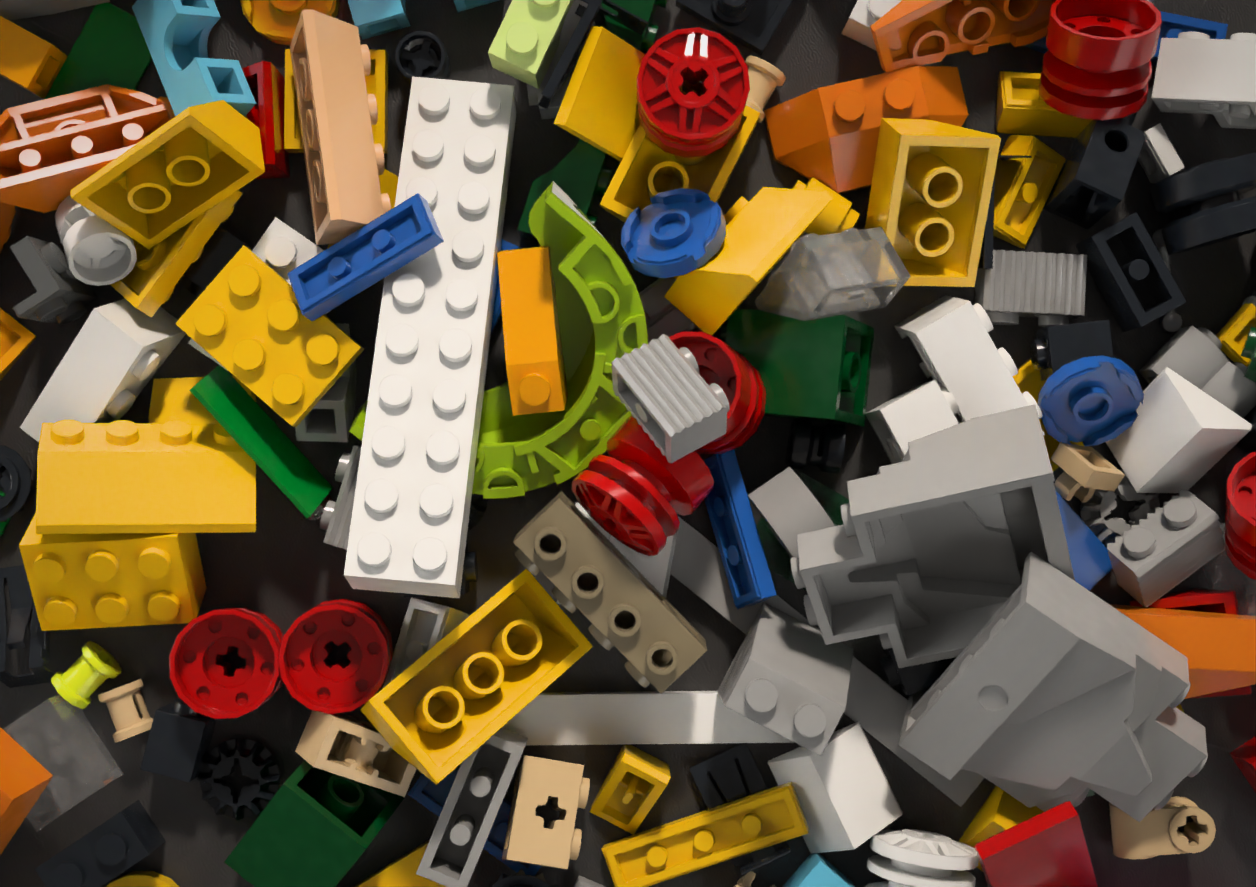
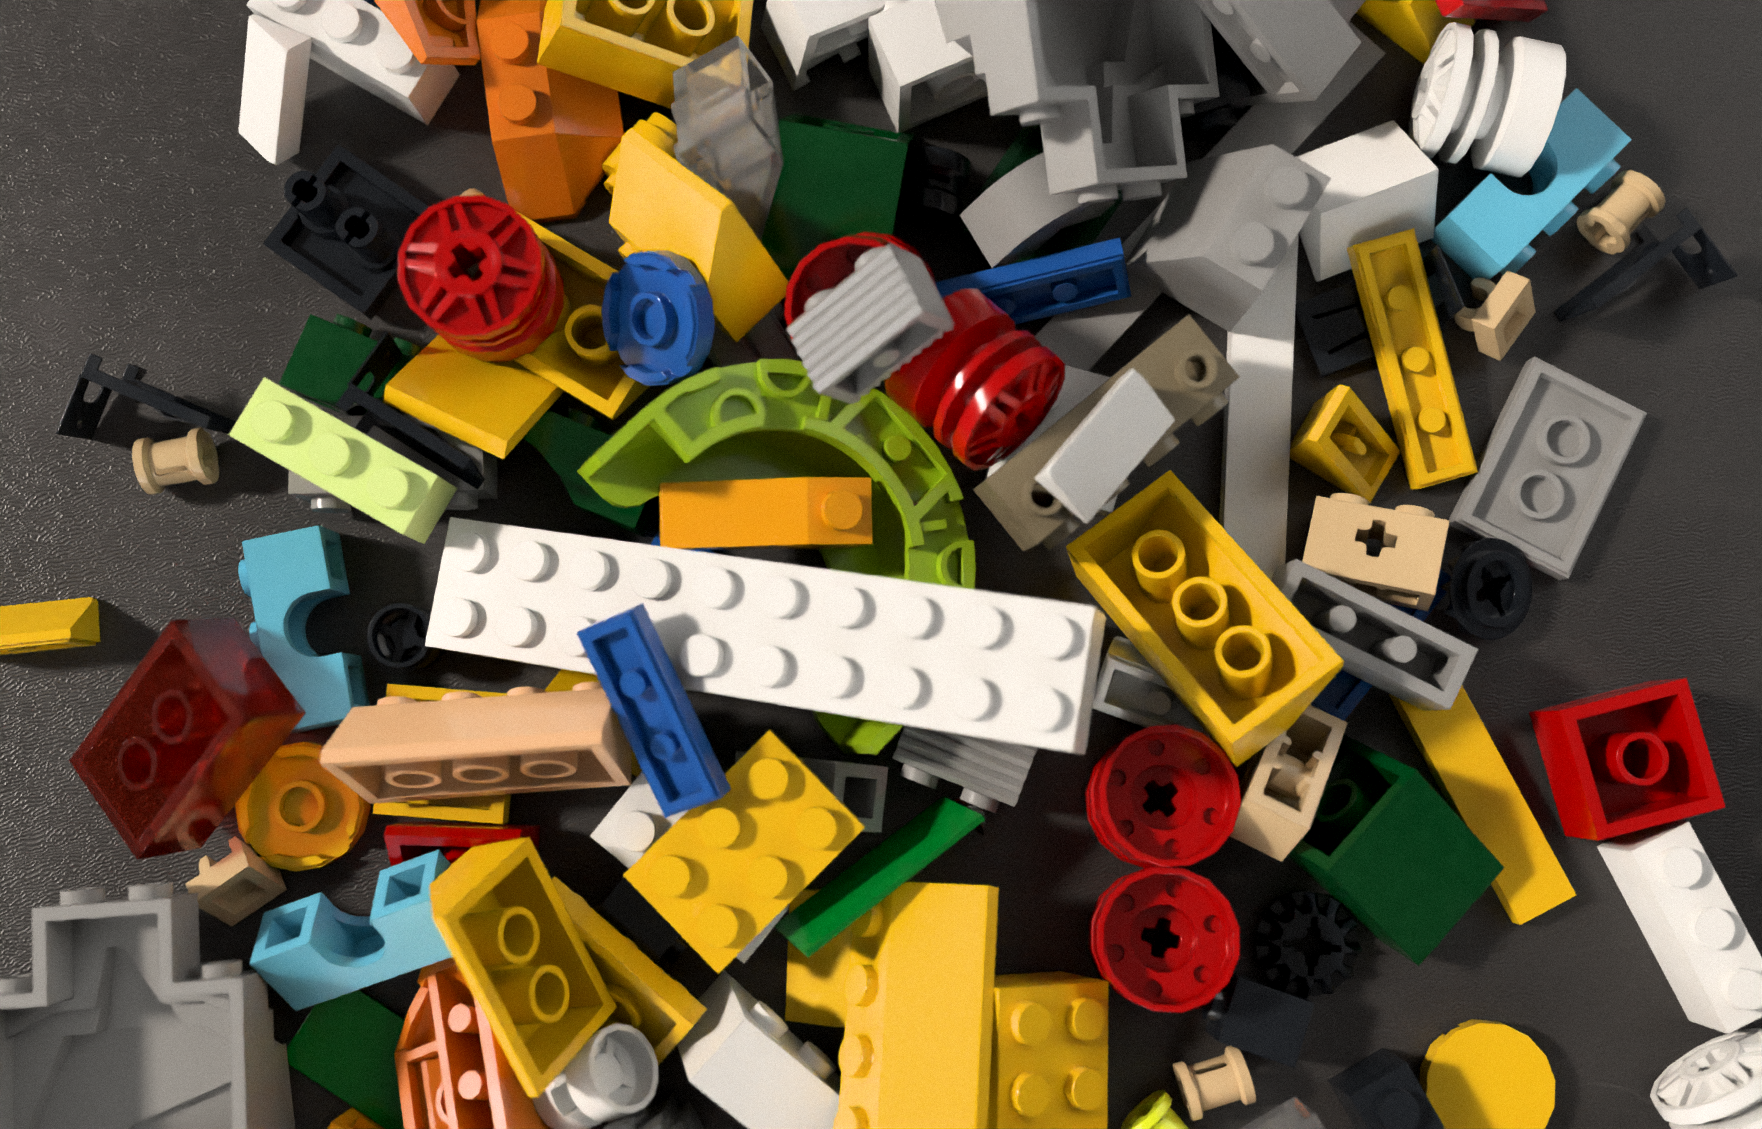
camera: 85 degrees left, 5 degrees down
none -> white slope [1034,368,1175,524]

